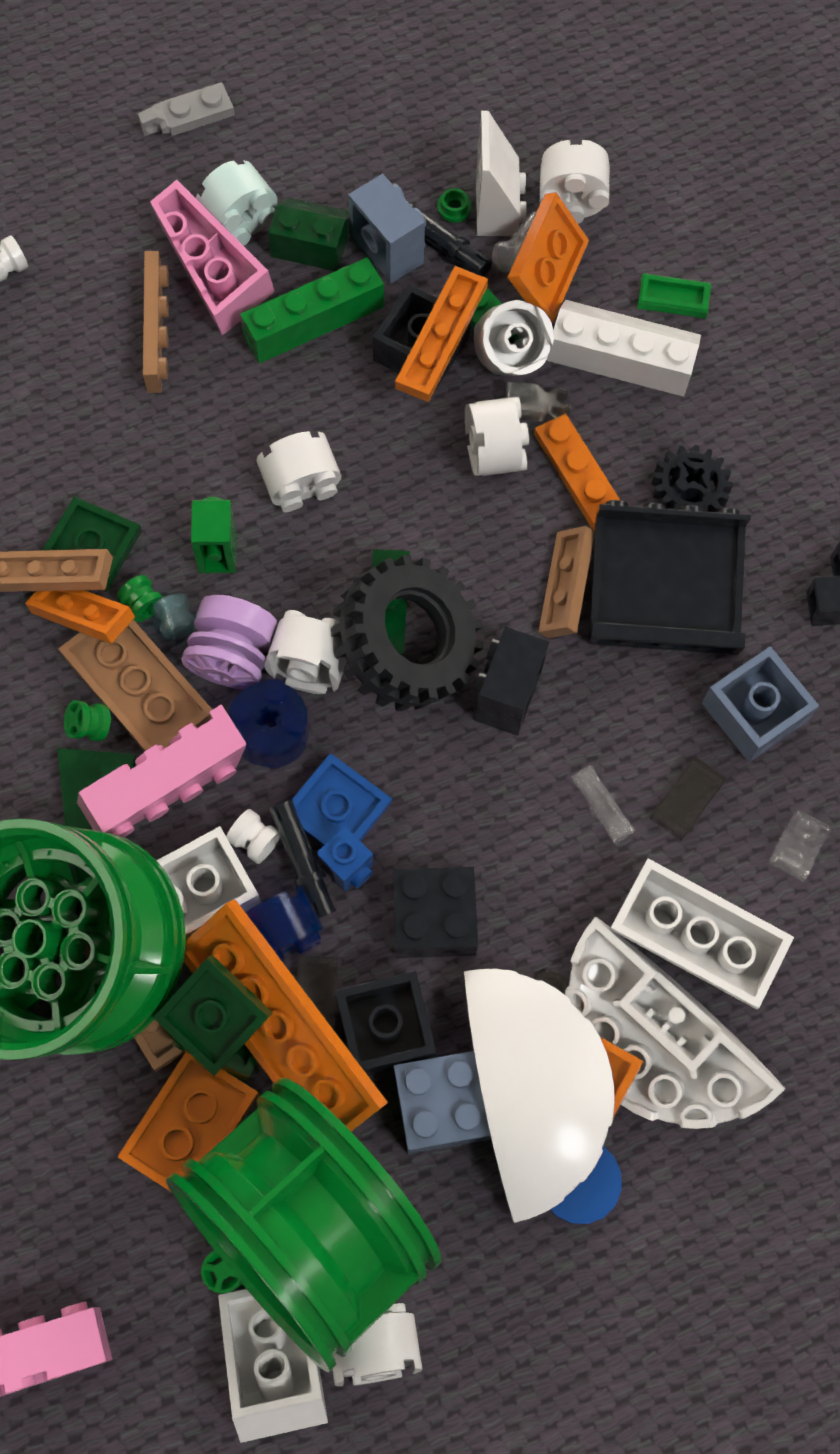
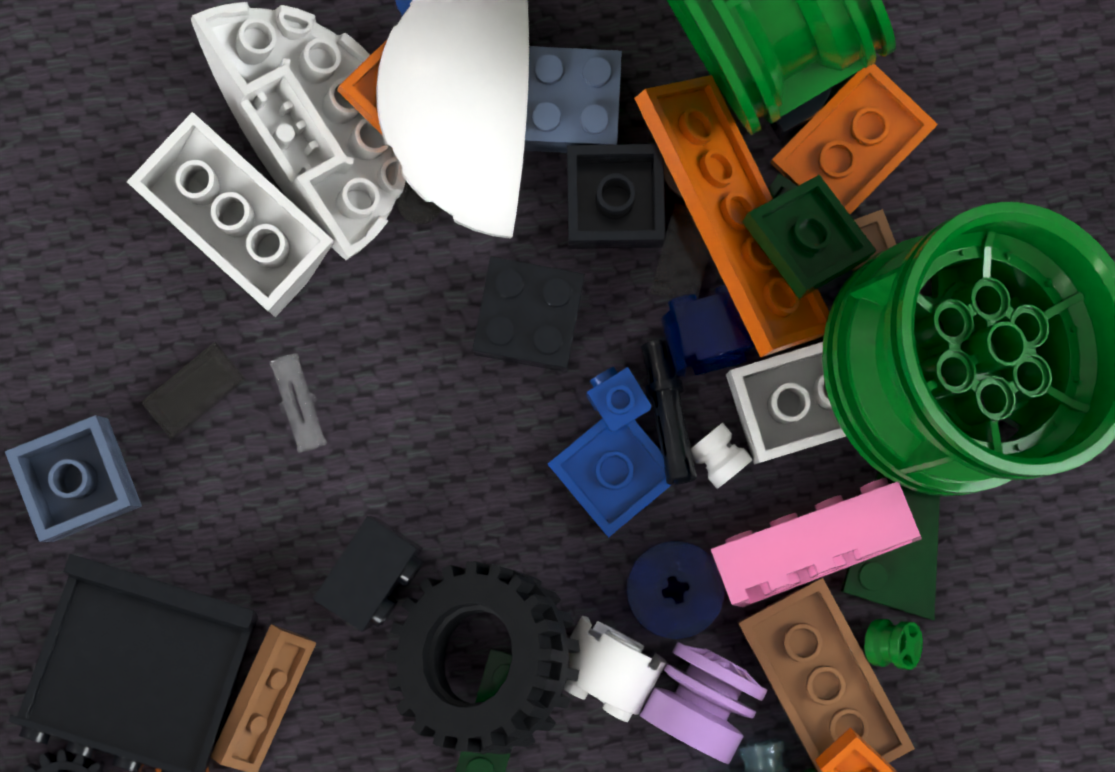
camera: 165 degrees left, 15 degrees up
clear bracket [768,810,831,882] -> none

